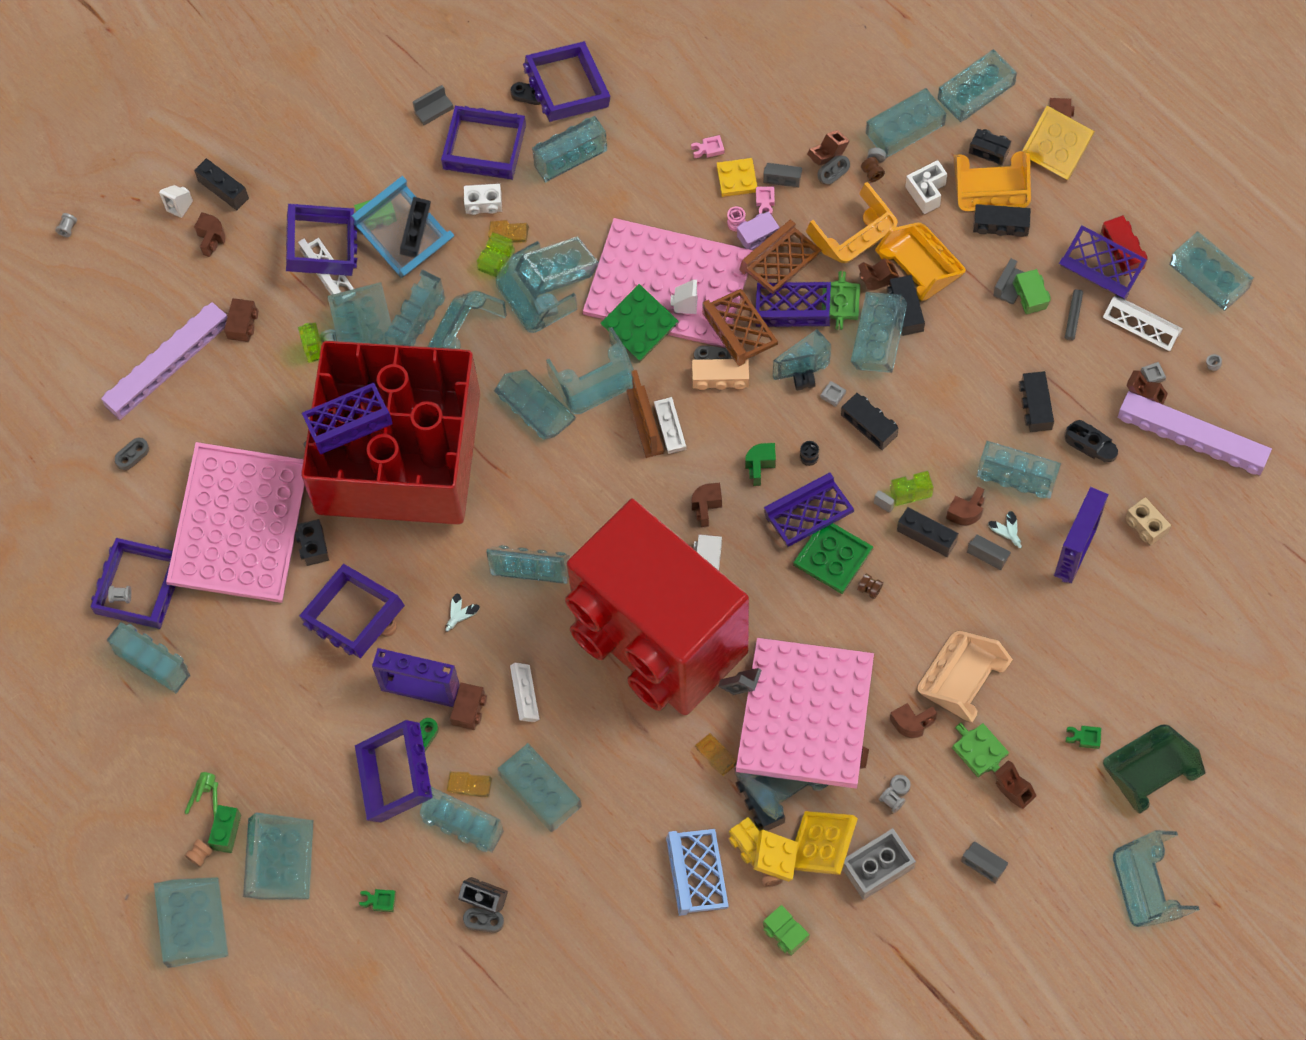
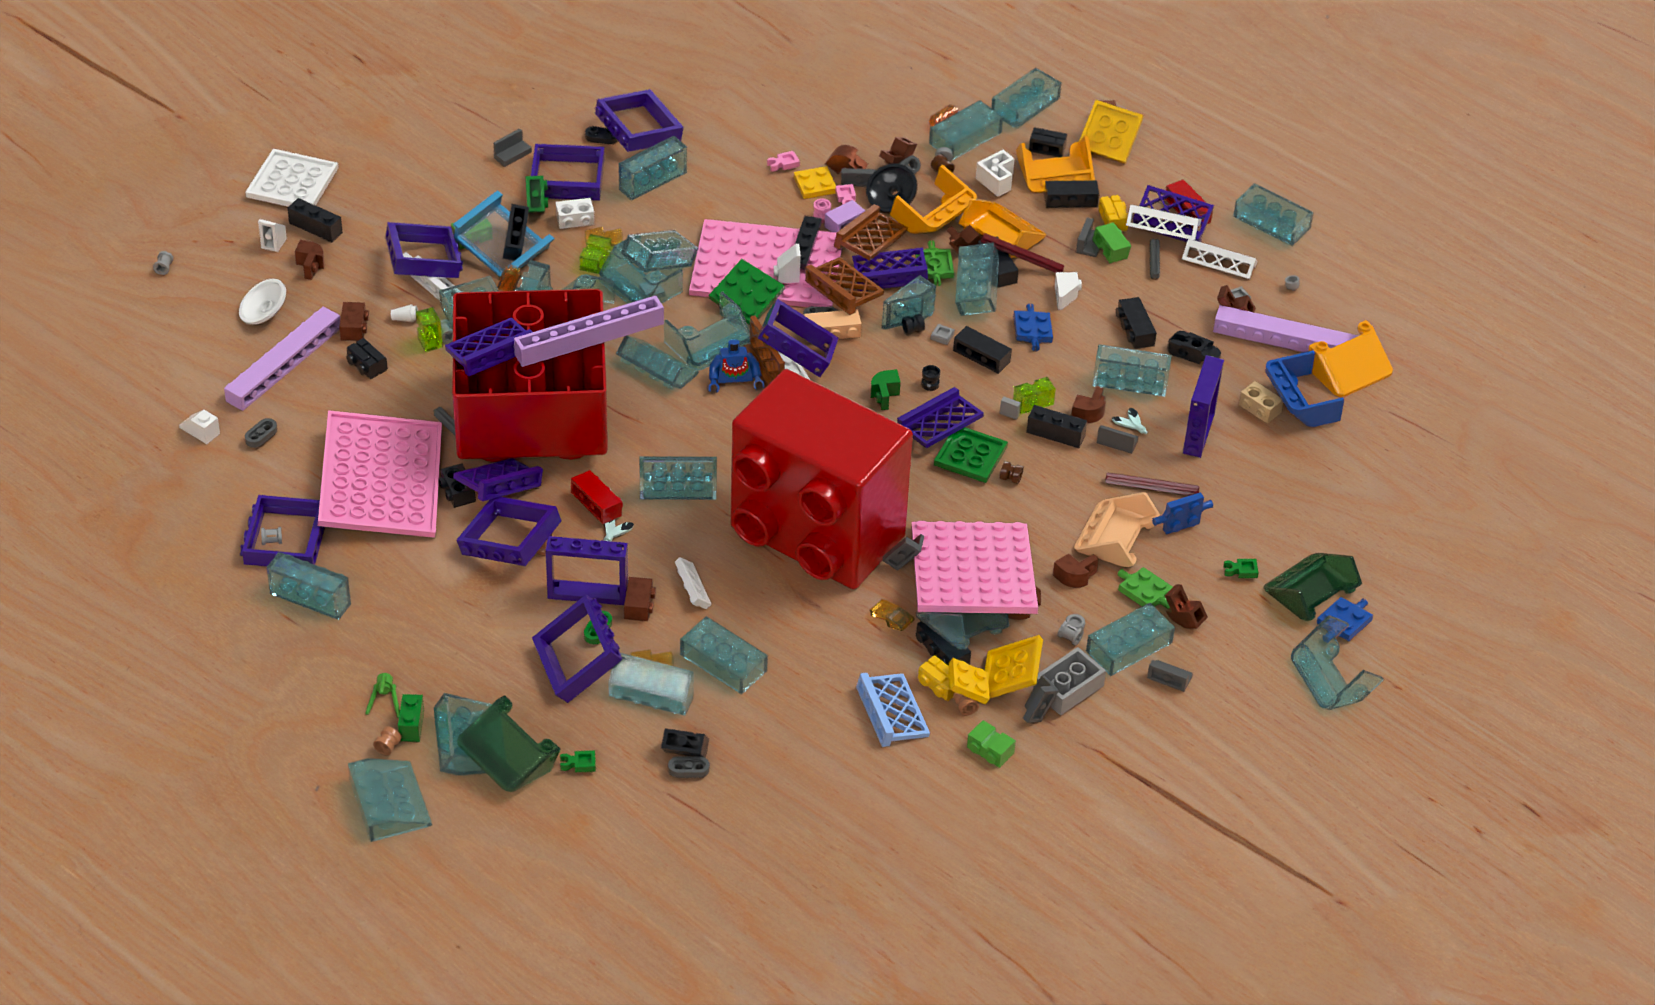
camera: 15 degrees left, 20 degrees down
none -> white slope [179,410,220,444]
none -> white dish [239,279,286,325]
none -> white plate [246,149,338,206]
none -> black brick [346,338,388,379]
none -> white cone [391,304,419,322]
none -> dark purple fence [453,458,543,502]
none -> clear green windscreen [457,695,561,792]
none -> clear orange brick [496,264,522,291]
none -> lavender brick [514,296,664,367]
none -> green brick [526,176,548,213]
none -> red brick [571,470,623,524]
none -> blue torso [707,339,764,393]
none -> dark purple window [758,299,839,377]
none -> black plate [795,216,822,269]
none -> copper brick [825,145,868,174]
none -> black dish [866,164,918,213]
none -> clear orange head [929,104,959,130]
none -> dark red axle [981,233,1064,273]
none -> blue plate [1013,304,1053,351]
none -> dark grey panel [1023,676,1059,723]
none -> white slope [1054,272,1082,310]
none -> clear light blue brick [1086,603,1175,676]
none -> yellow brick [1098,195,1129,231]
none -> axle [1105,472,1200,496]
none -> white fence [1126,205,1201,240]
none -> blue plate [1152,492,1213,534]
none -> blue windscreen [1265,350,1344,427]
none -> light orange windscreen [1308,320,1393,397]
none -> blue plate [1317,597,1373,641]

